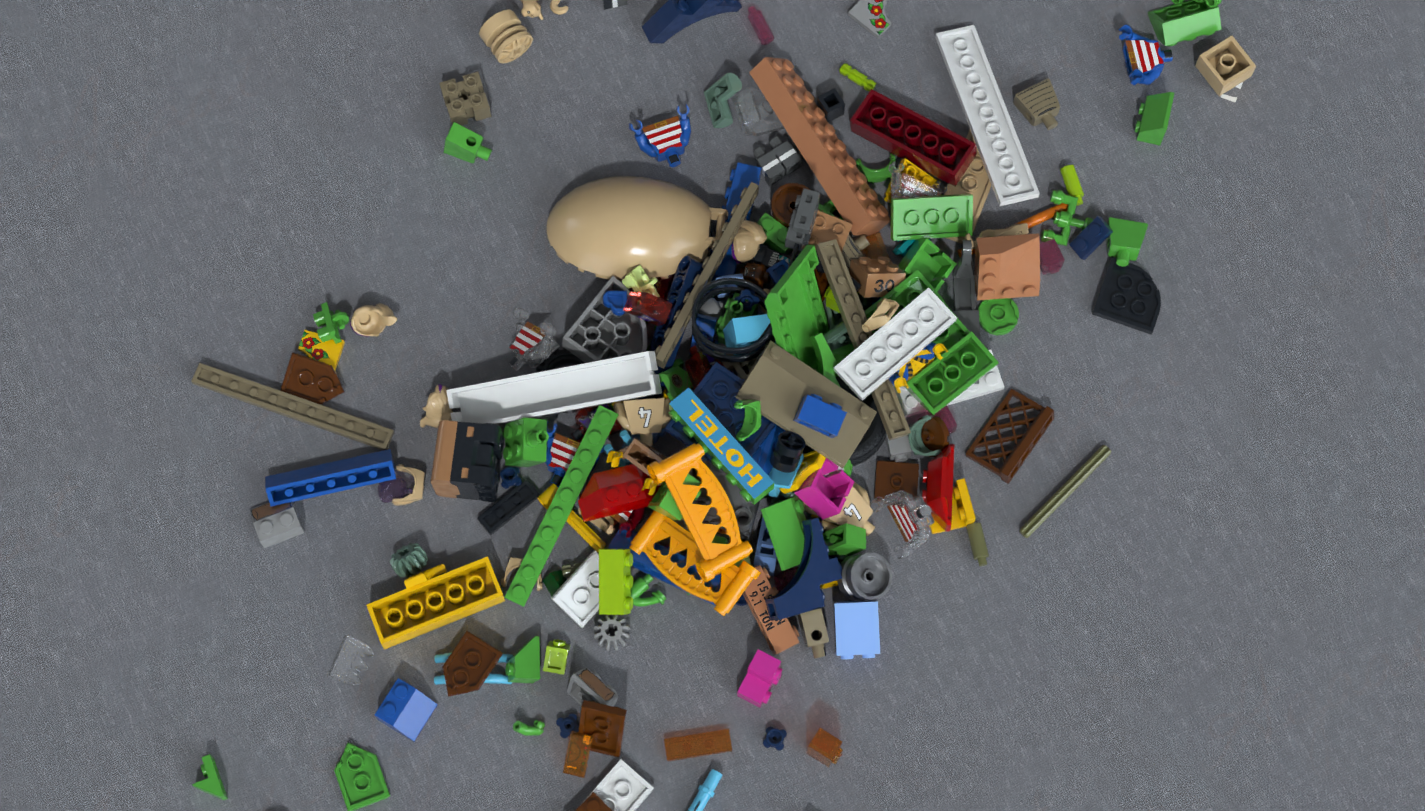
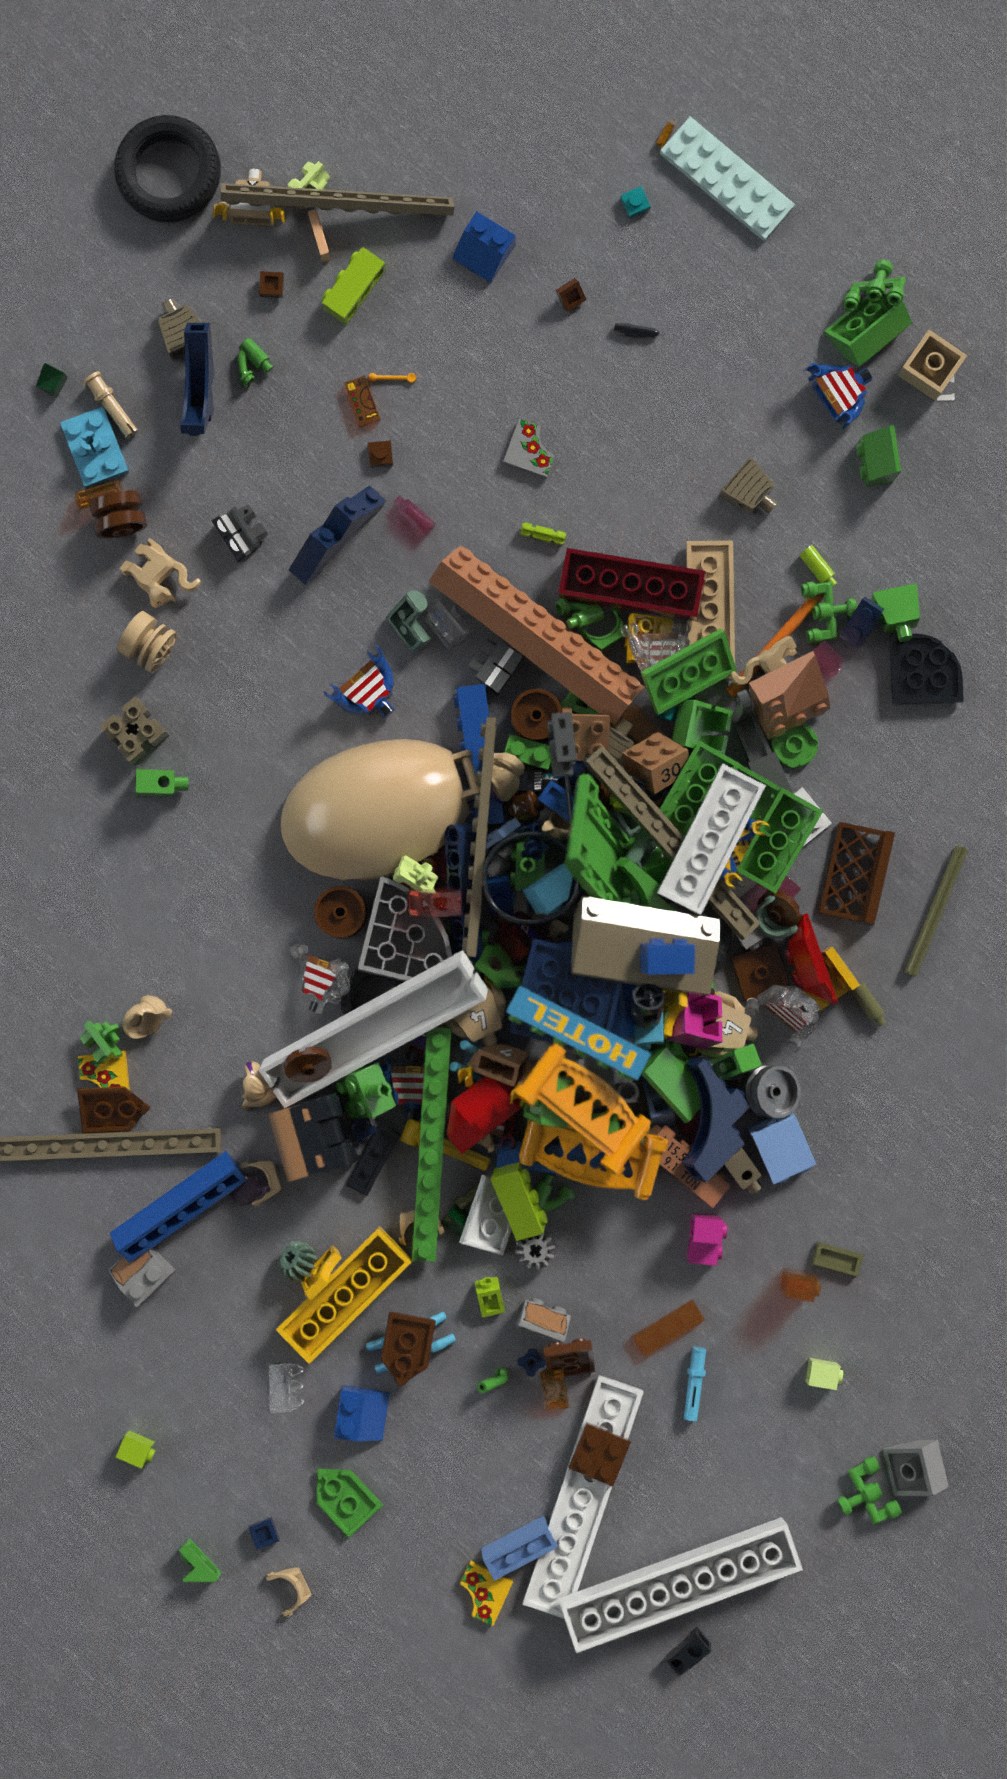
camera: 20 degrees left, 15 degrees up
bright green slope [505,636,540,683] -> none
blue tile [603,291,627,316] -> none
bright green helmet [734,400,761,441] -> none
dark blue plate [763,727,787,751] -> none
black brick [817,88,845,122] -> none
tan helmet [862,297,900,333] -> none
white plate [935,25,1040,206] -> none
none -> lime brick [116,1430,156,1469]
none -> dark blue plate [248,1517,280,1550]
none -> reddish brown plate [284,1047,332,1083]
none -> reddish brown wheel [314,886,368,939]
none -> bright green plant [555,598,604,629]
none -> olive tile [811,1241,864,1278]

